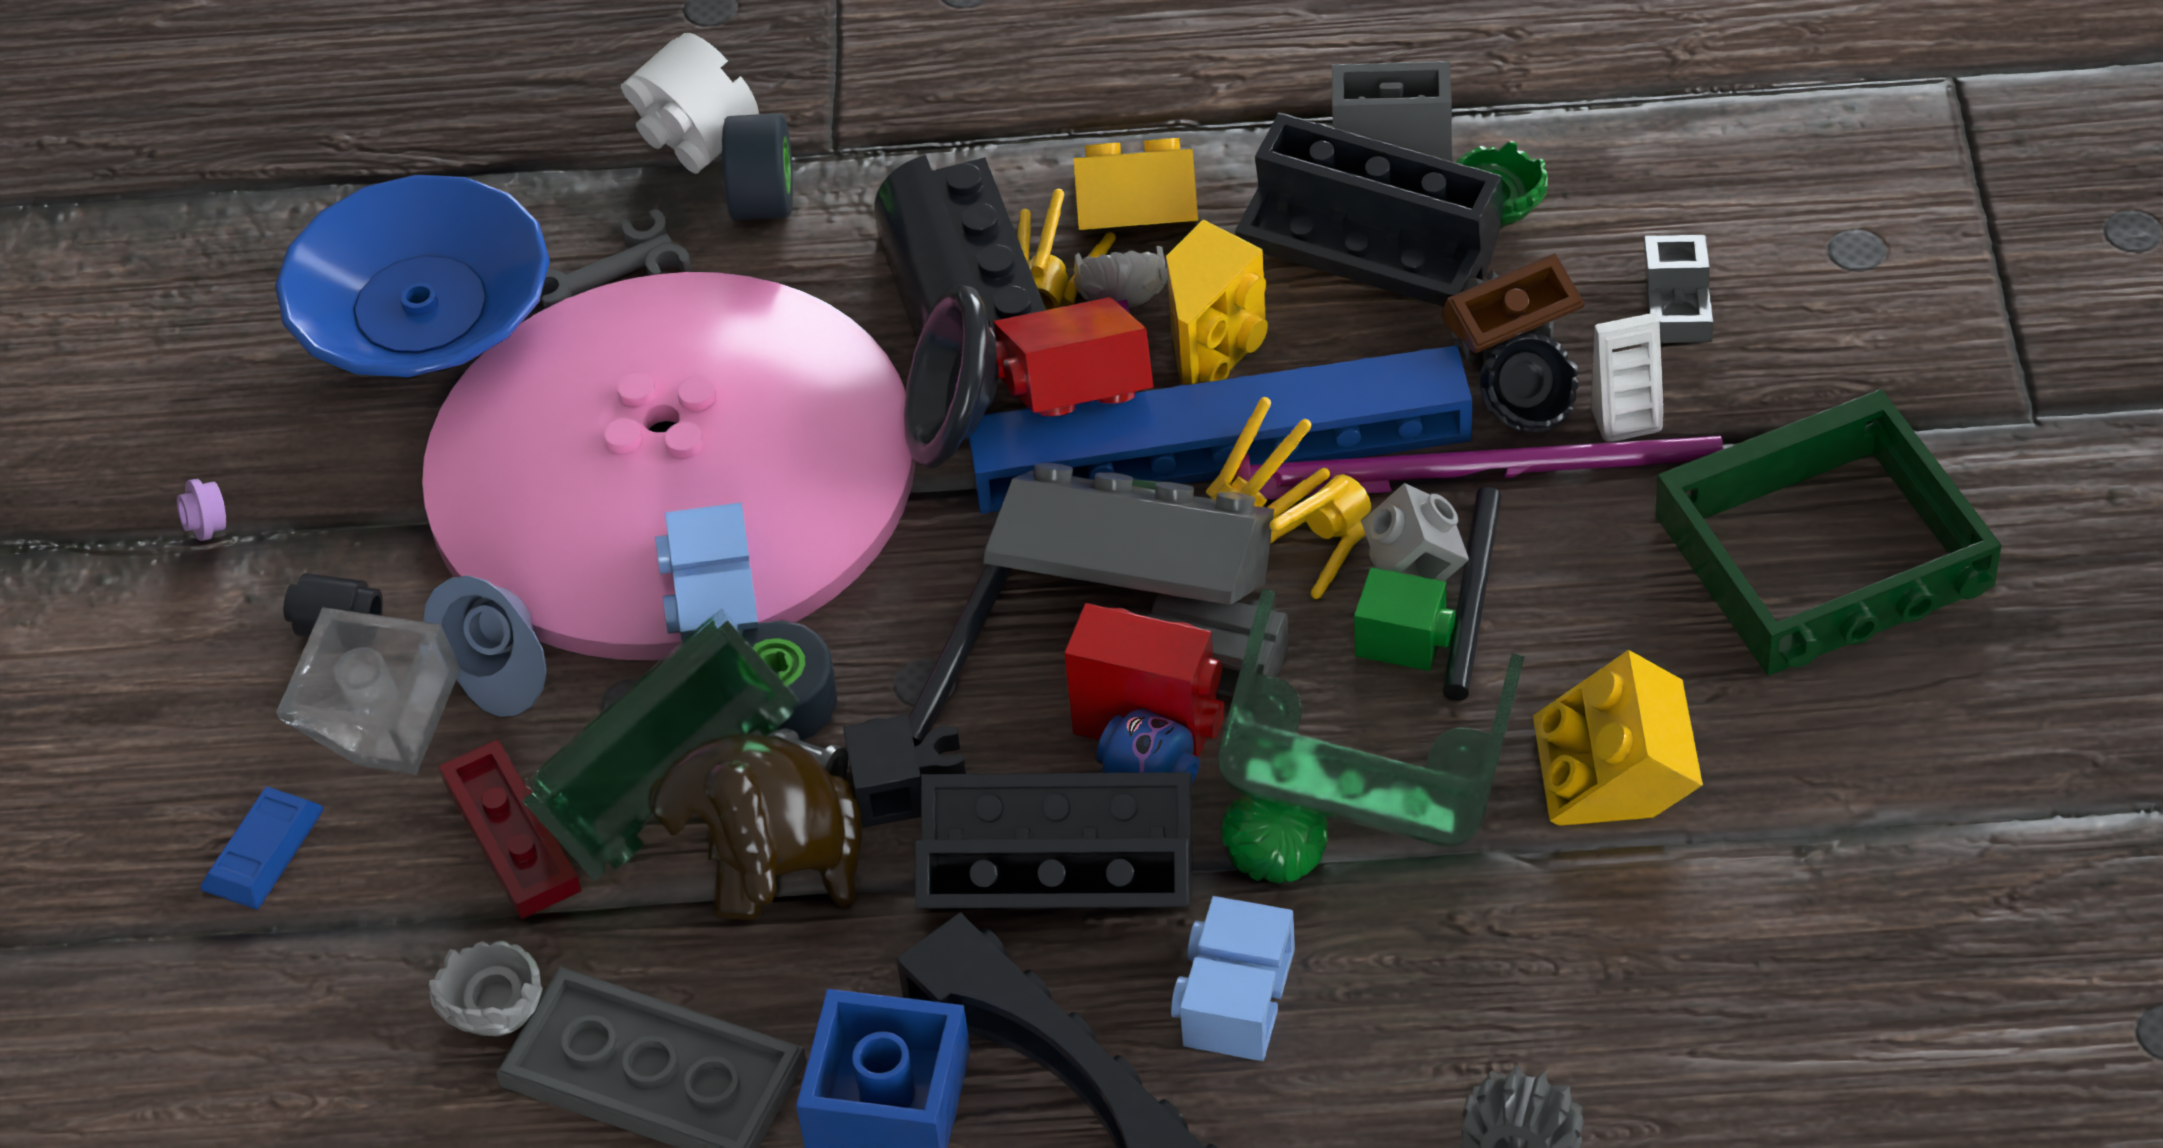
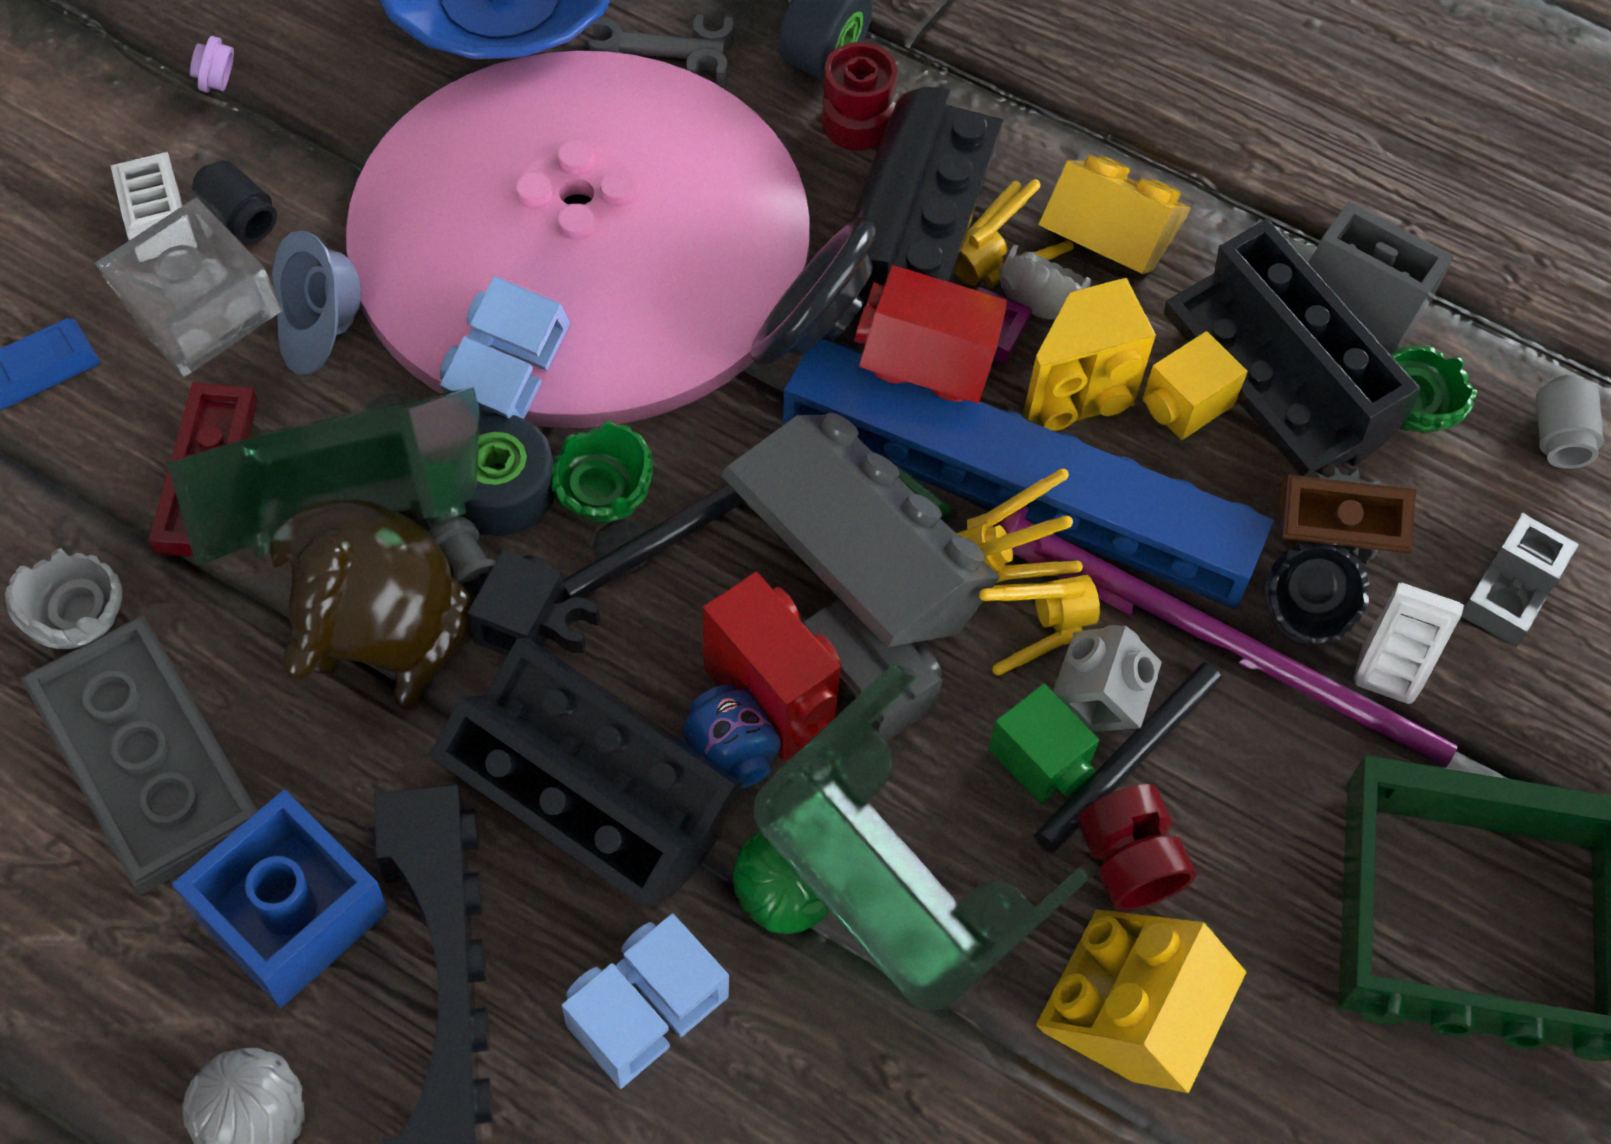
camera: 25 degrees right, 10 degrees up
none -> white slope [111,152,194,259]
none -> green hair [551,421,653,523]
none -> dark red wheel [821,42,898,150]
none -> dark red wheel [1077,784,1197,911]
none -> yellow brick [1142,331,1248,440]
none -> light grey brick [1536,375,1604,469]

